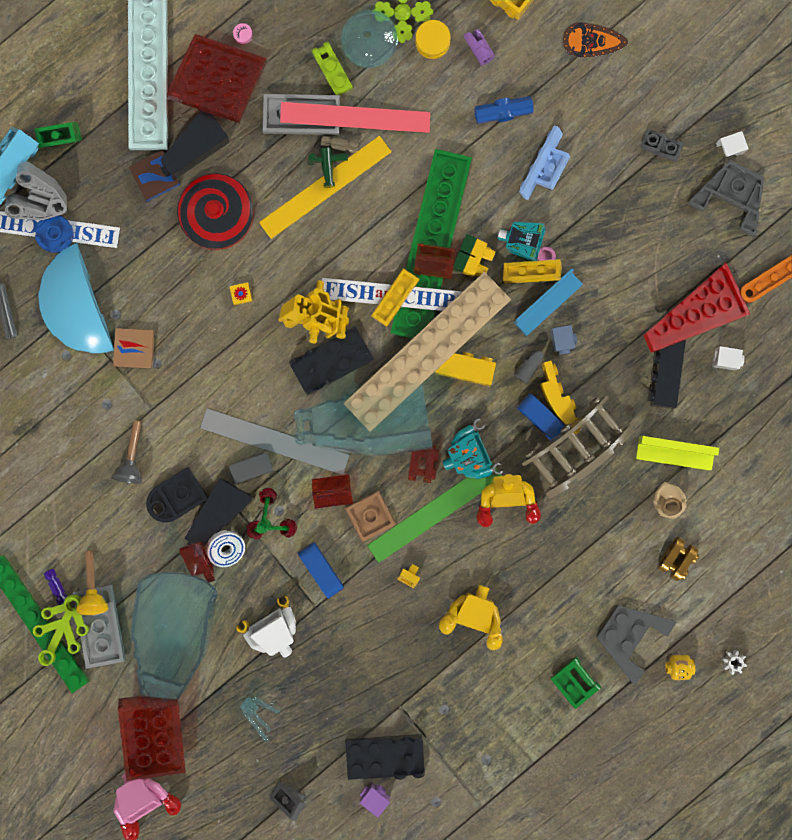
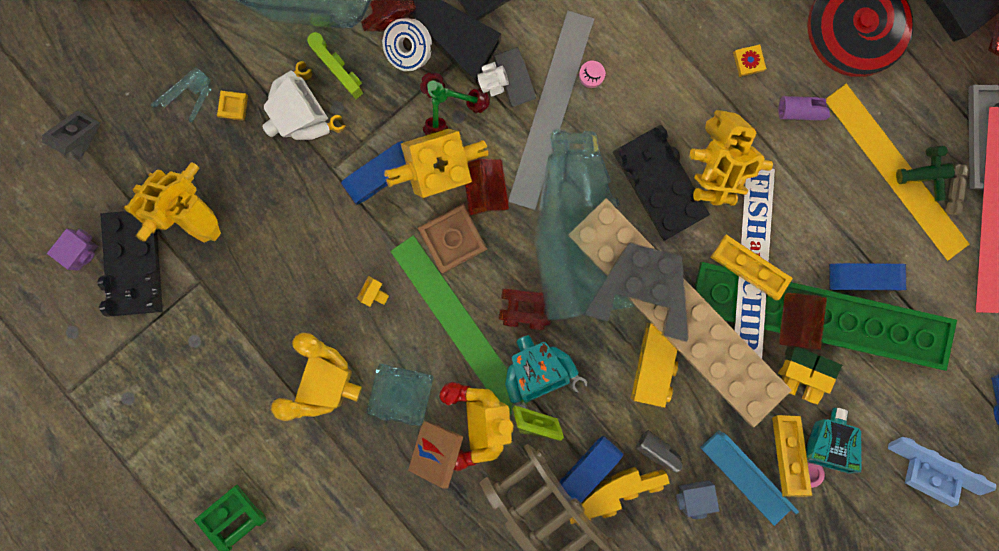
camera: 85 degrees right, 0 degrees up
none -> yellow piece [123,162,221,243]
none -> yellow tile [217,90,248,121]
none -> lime plate [307,32,363,100]
none -> clear light blue slope [367,363,433,426]
none -> yellow brick [384,129,488,198]
none -> medium nougat tile [408,420,463,489]
none -> white gear [477,62,509,96]
none -> lime slope [512,405,564,441]
none -> bright pink tile [579,61,605,88]
none -> dark grey wing [584,243,688,342]
none -> medium lavender hinge [778,96,831,120]
none -> blue beam [829,263,906,290]

